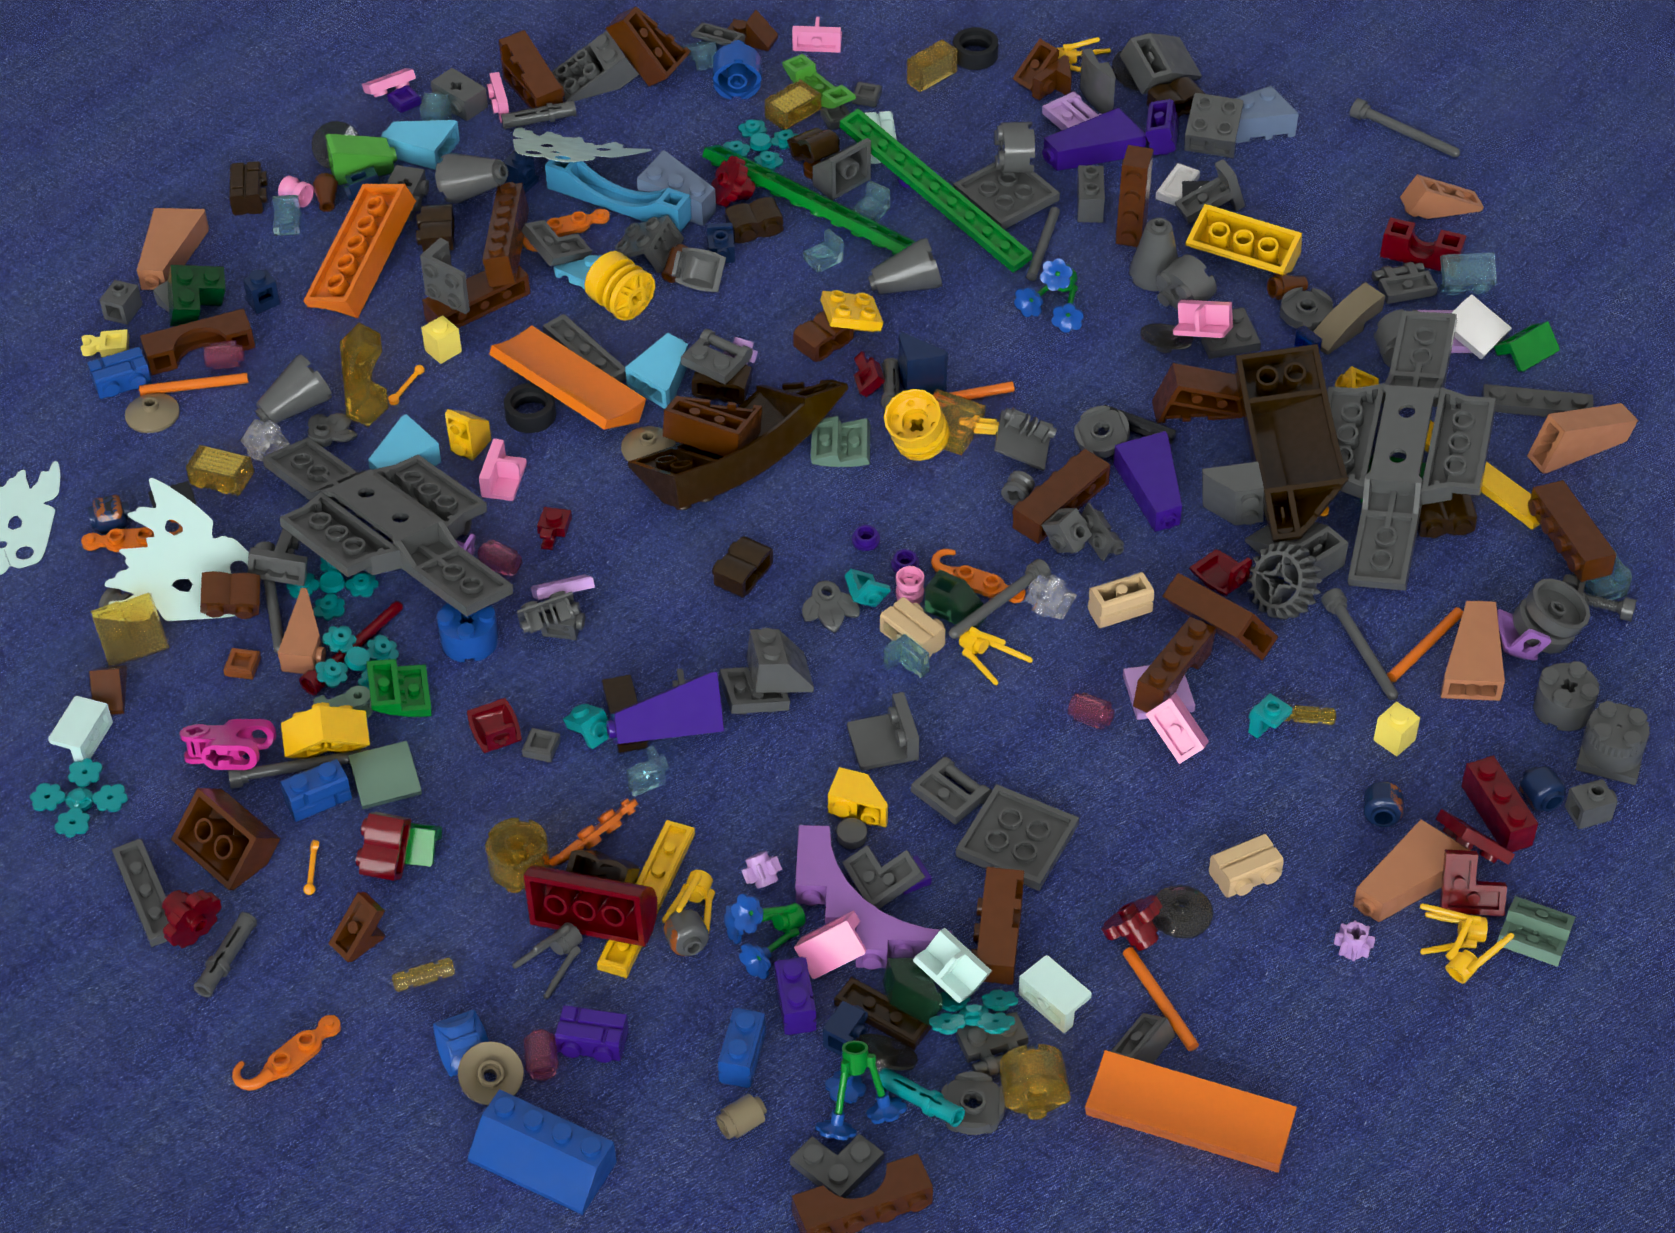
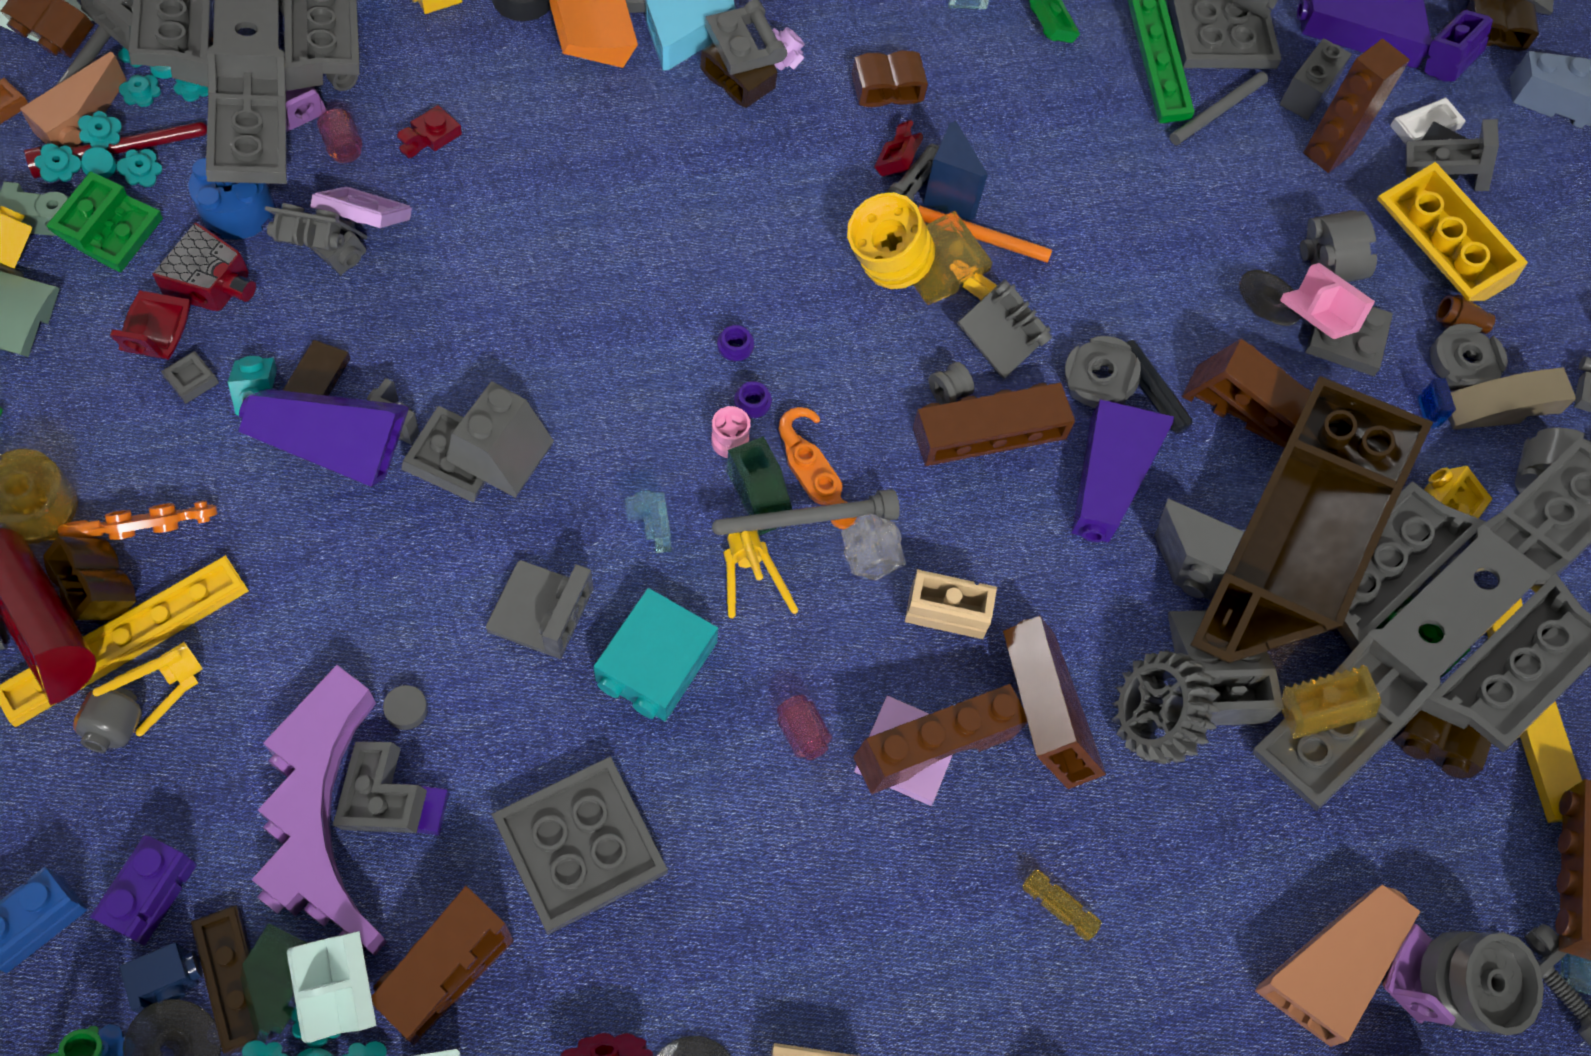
camera: 25 degrees right, 15 degrees up
bright pink panel [479,439,527,501] -> none
dark tan dish [621,426,676,461] -> none
clear light blue bracket [627,745,669,797] -> none
dark brown slope [628,379,848,510] -> none
reddish brown wedge [663,396,762,457] -> none
dark brown brick [712,536,773,598] -> none
blue plant [724,894,805,979] -> none
lavender gear [741,851,782,889] -> none
bright pink panel [794,910,866,979] -> none
dark grey plate [802,580,860,633] -> none
sand green slope [811,416,871,467] -> none
yellow plate [820,290,883,332] -> none
yellow slope [828,767,888,828] -> none
teal bracket [844,569,891,607] -> none
dark grey cone [867,237,942,294] -> none
tan brick [880,597,946,663] -> none
dark grey plate [911,757,992,825] -> none
blue plant [1014,258,1084,333] -> none
dark grey brick [1041,508,1093,554] -> none
dark grey hinge [1081,503,1124,561] -> none
dark grey cone [1129,218,1178,291] -> none
bright pink panel [1146,692,1209,764] -> none
dark grey bracket [1185,93,1244,158] -> none
dark red piece [1189,549,1252,596] -> none
teal bracket [1248,693,1293,739] -> none
dark grey piece [1321,588,1398,700] -> none
light yellow brick [1373,701,1420,757] -> none
orange bar [1387,607,1463,682] -> none
none -> torso [152,223,256,311]
none -> teal brick [594,588,718,722]
none -> clear yellow brick [1282,664,1382,739]

